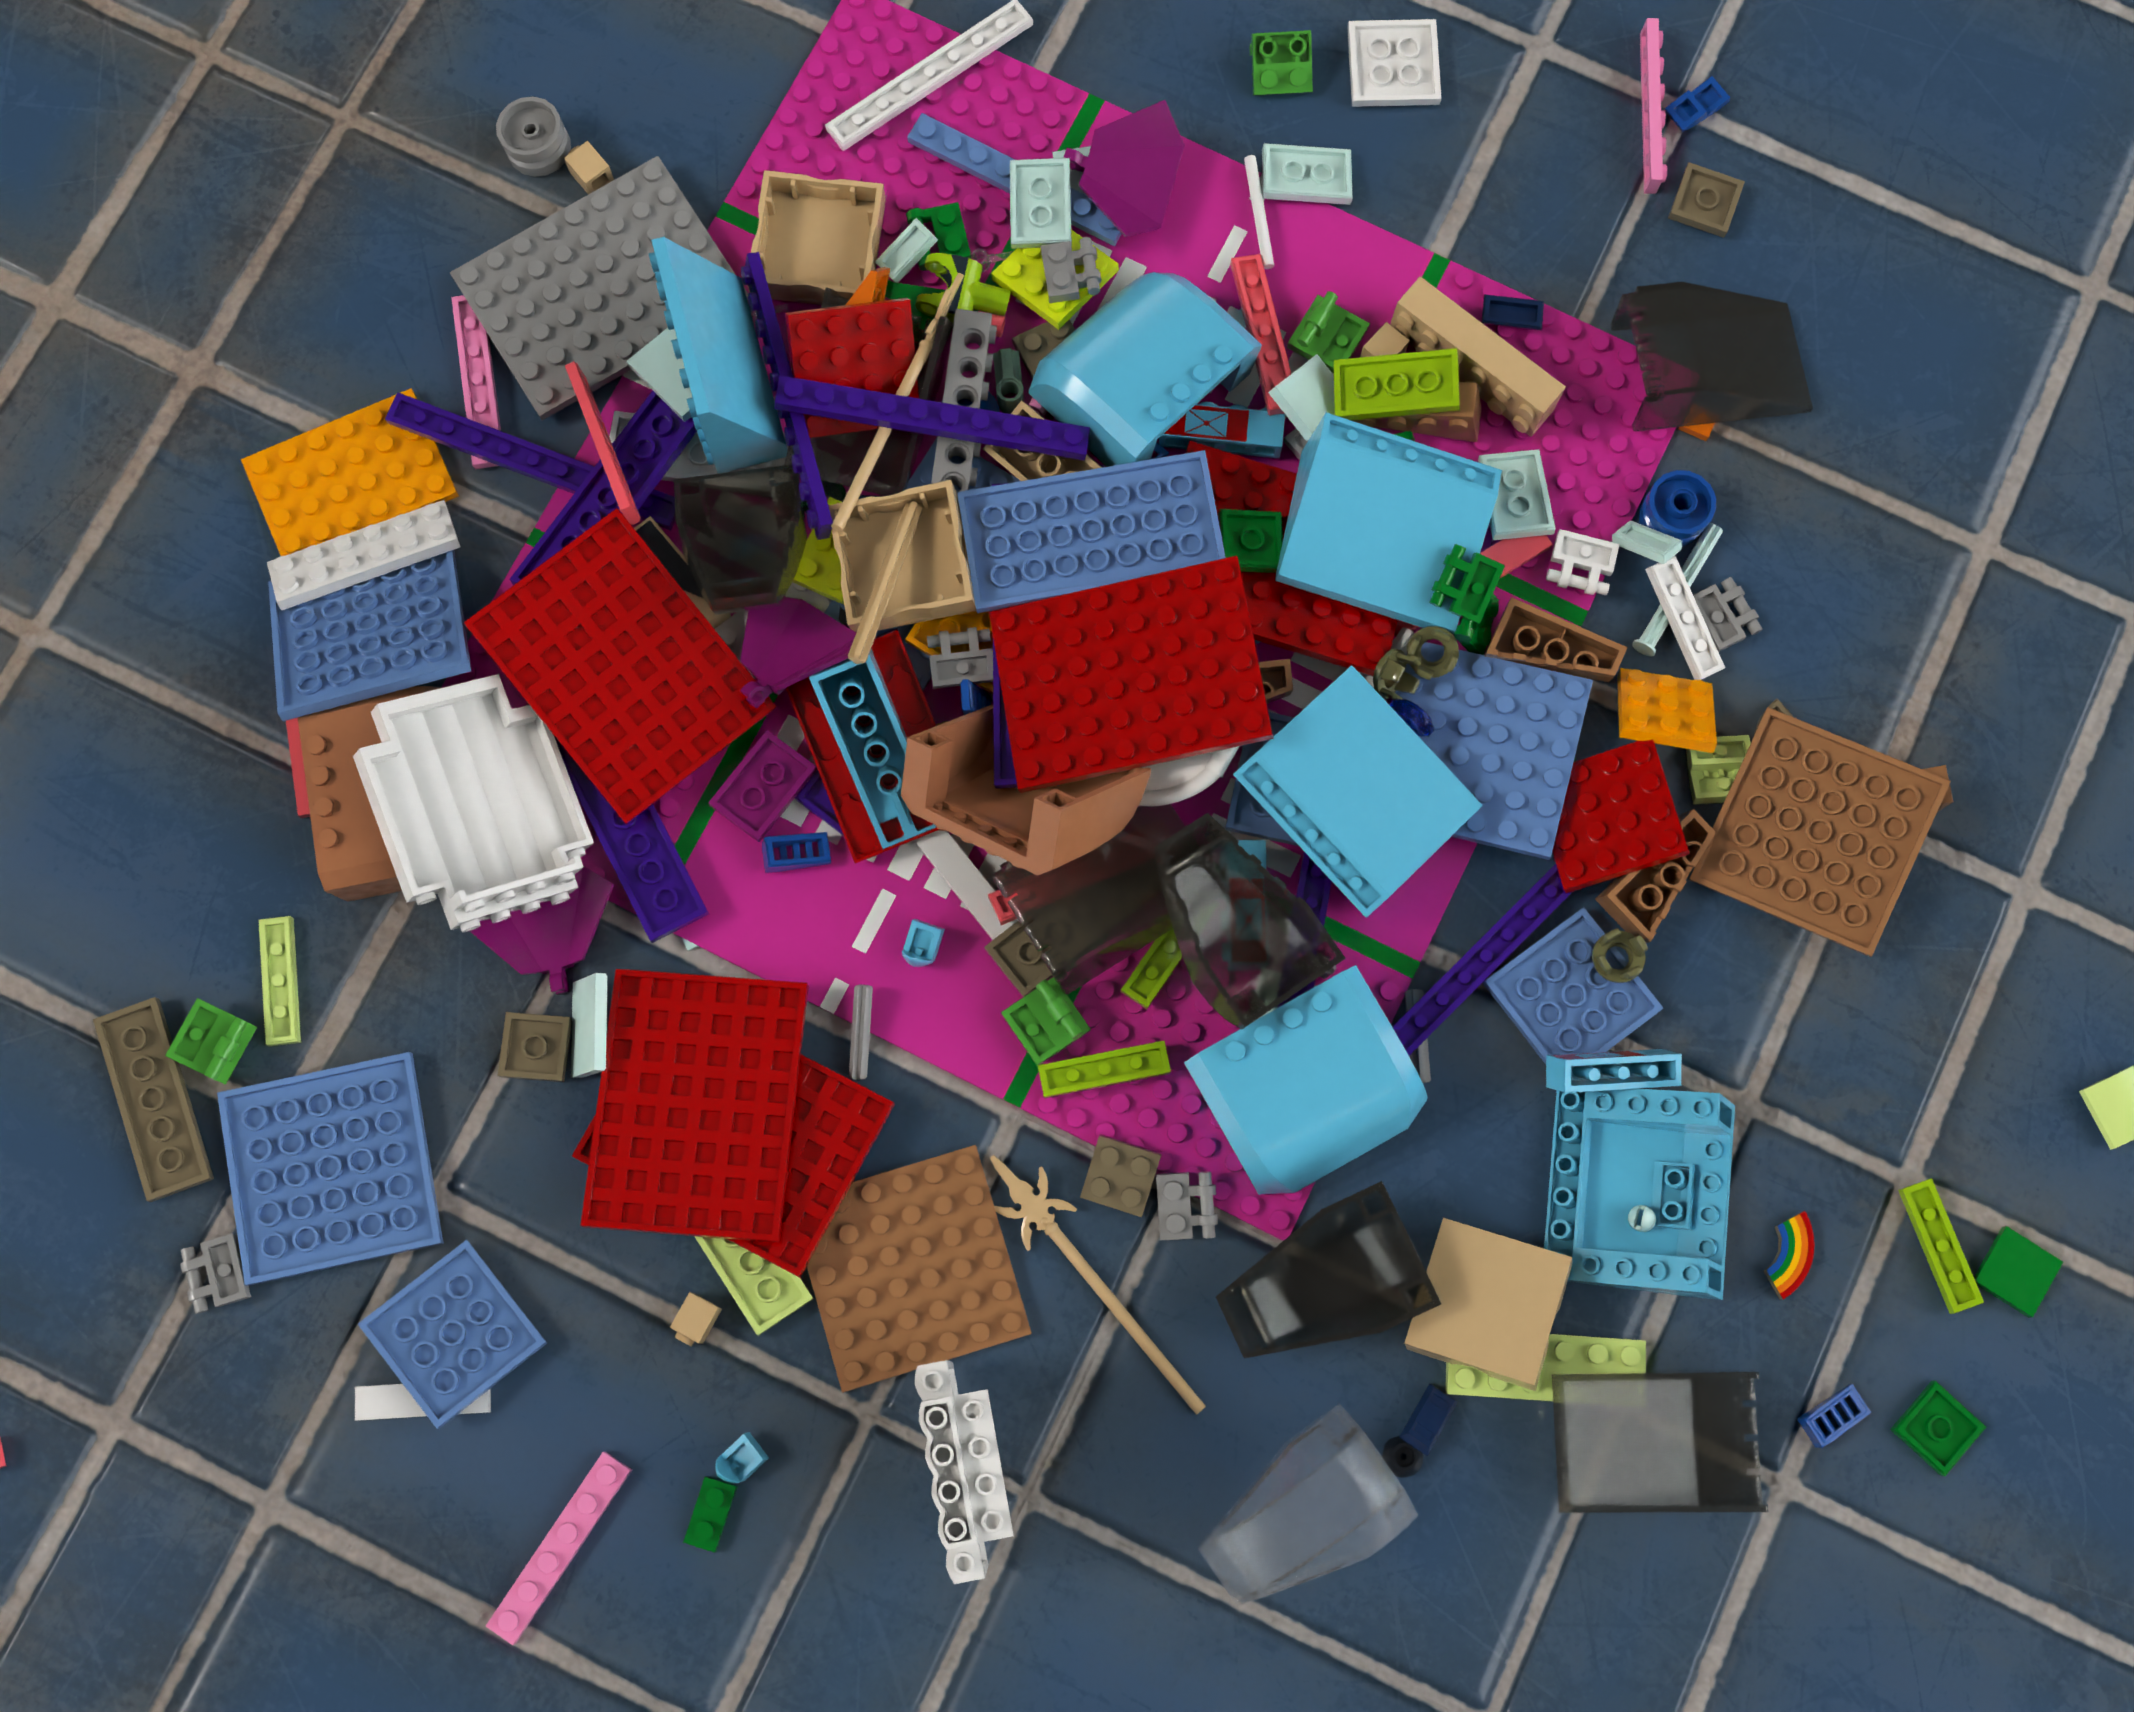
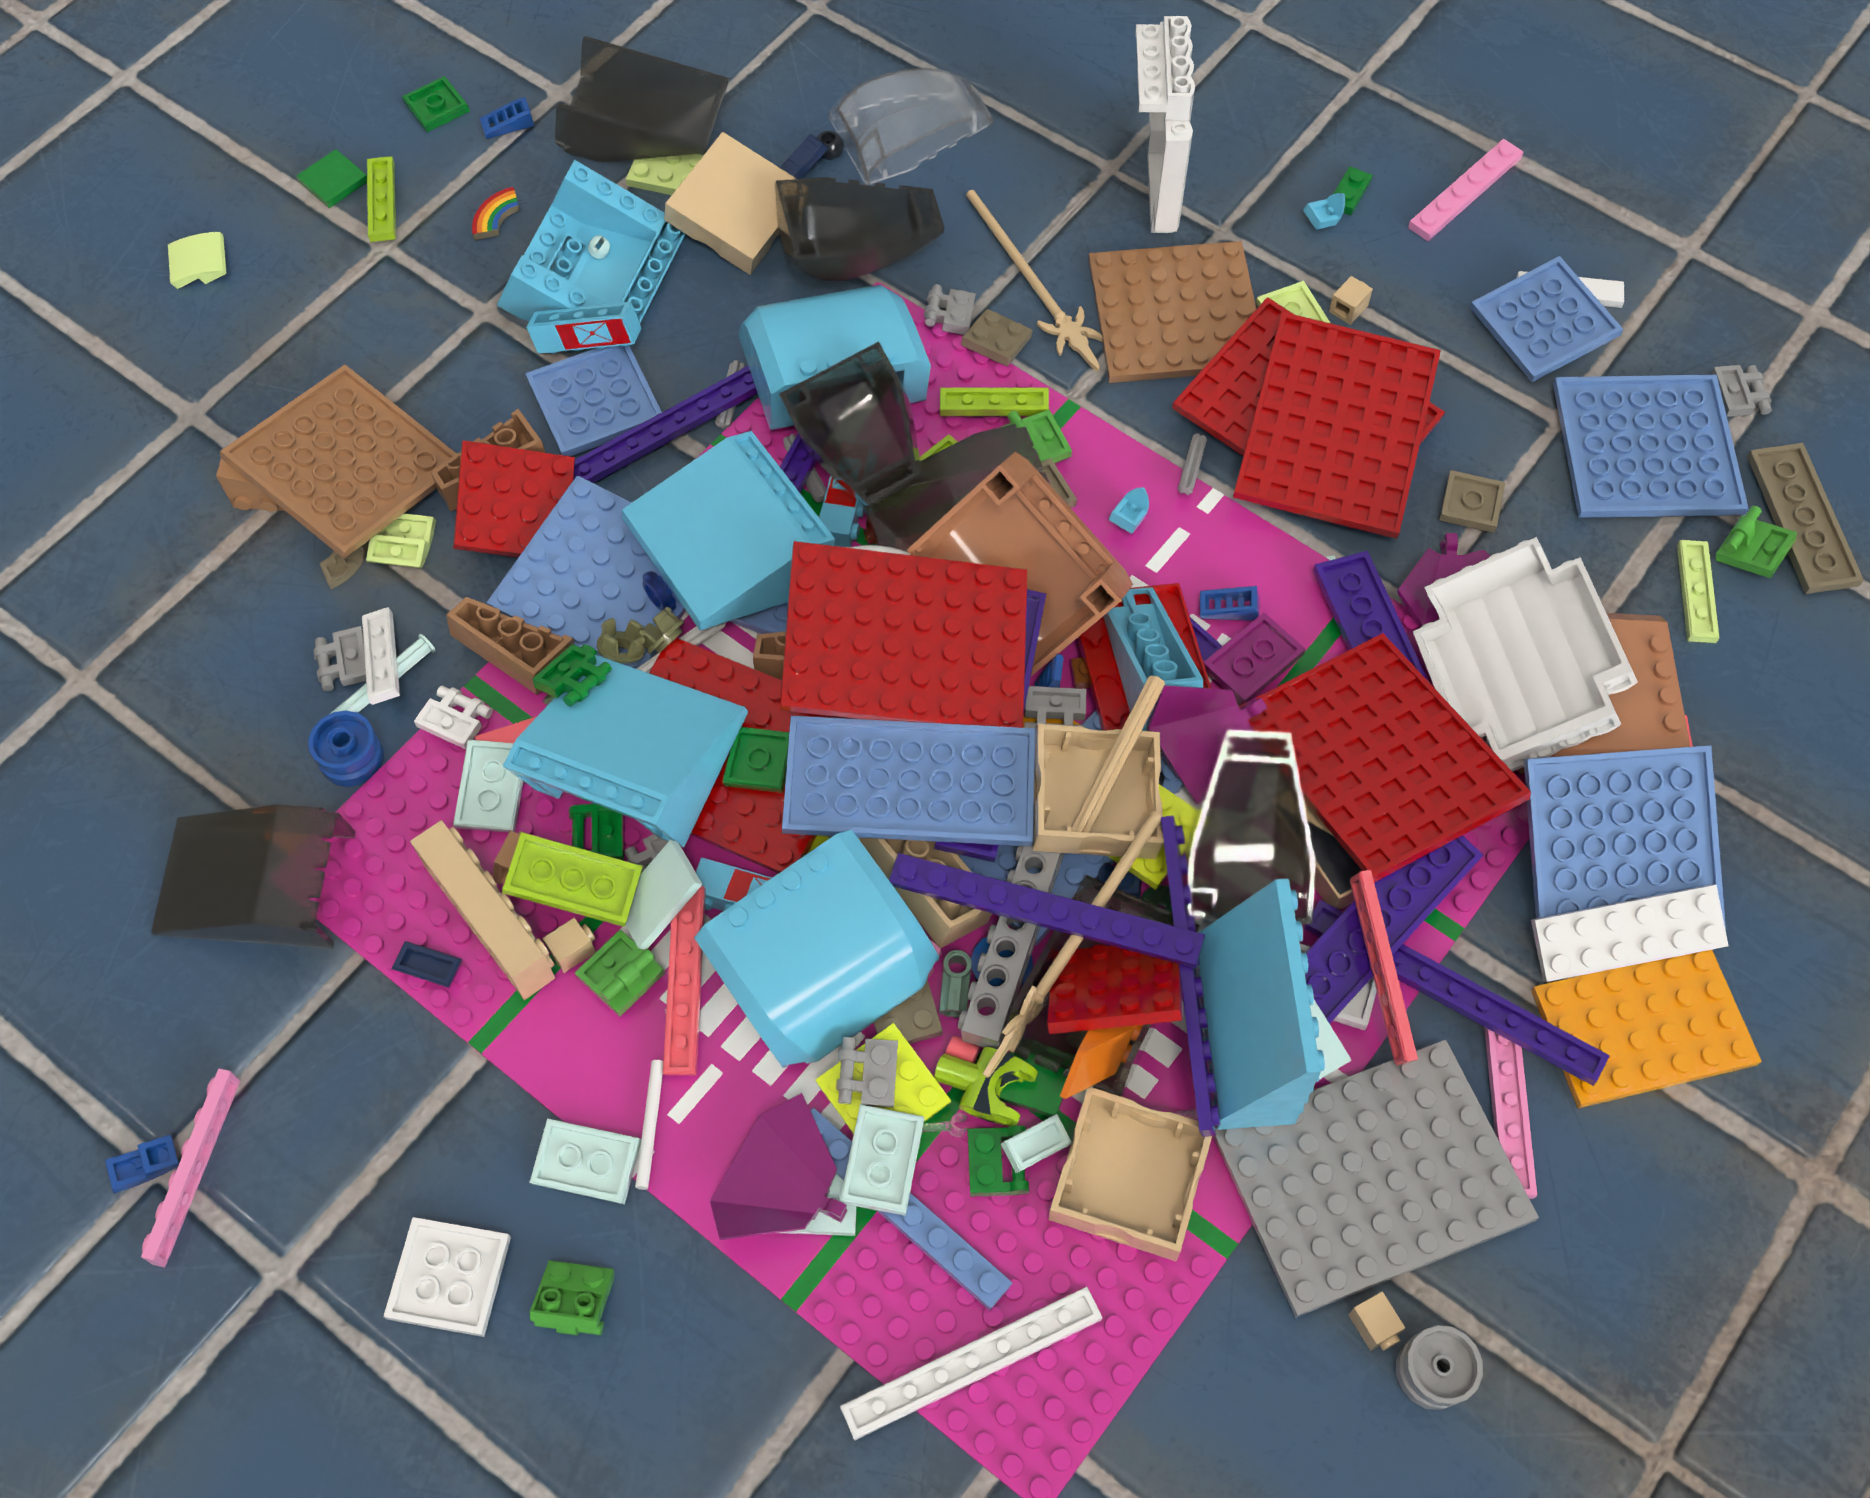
camera: 165 degrees left, 15 degrees down
light aqua tile [571,973,607,1078] -> none
olive piece [1592,929,1648,983] -> none
light aqua tile [1612,520,1682,564] -> none
light orange plate [1617,668,1717,753] -> none
dark tan plate [1668,162,1745,238] -> none

